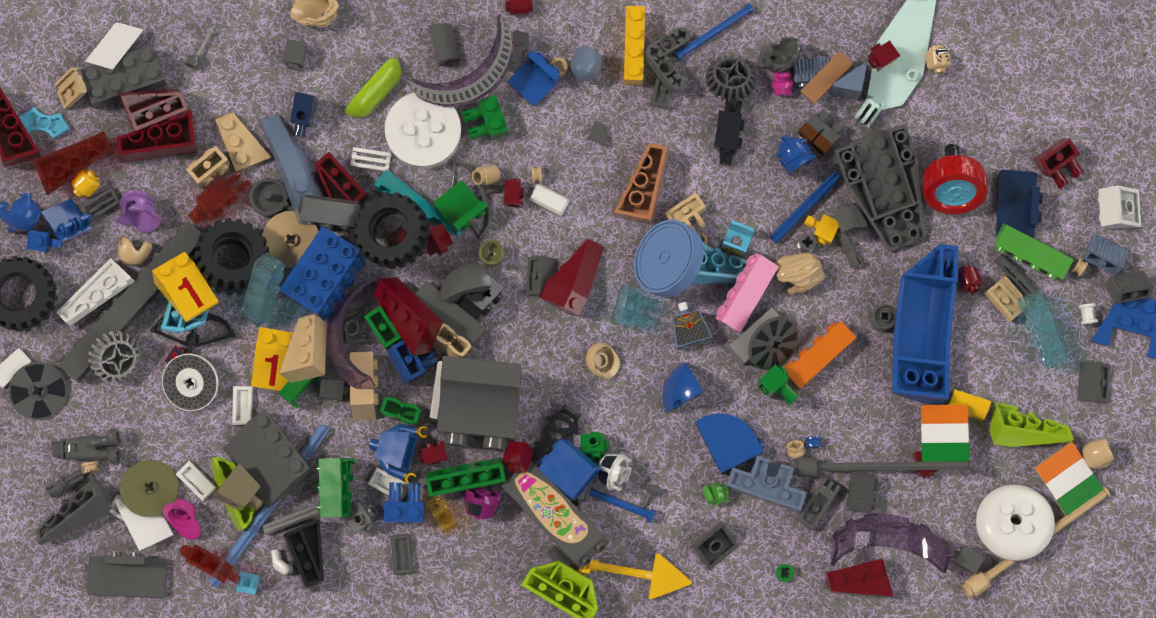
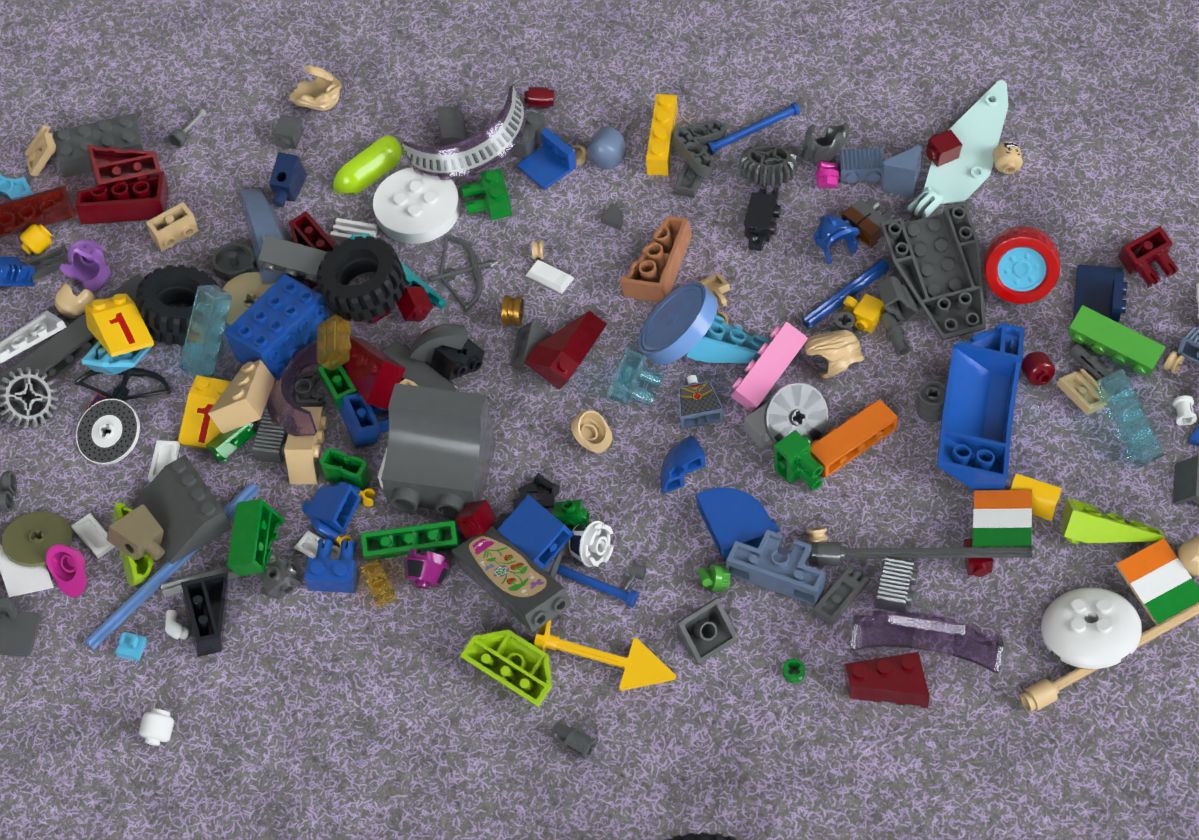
camera: 15 degrees right, 25 degrees down
white sticker [86,22,143,69] -> none
clear red hinge [180,544,240,584] -> none
clear red hinge [188,172,250,225] -> none
tan wing [215,113,272,172] -> none
dark grey tile [391,534,414,575] -> none
dark red brick [418,441,448,466] -> none
green bracket [434,181,488,233] -> none
tan brick [472,164,500,186] -> none
olive piece [478,239,504,267] -> none
dark red brick [504,178,524,208] -> none
medium azure piece [721,220,755,258] -> none
medium nougat tile [800,51,853,105] -> none
blue bush [805,437,823,448] -> none
dark grey brick [952,545,985,574] -> none
none -> clear yellow brick [317,315,352,371]
none -> pearl gold wheel [501,295,524,327]

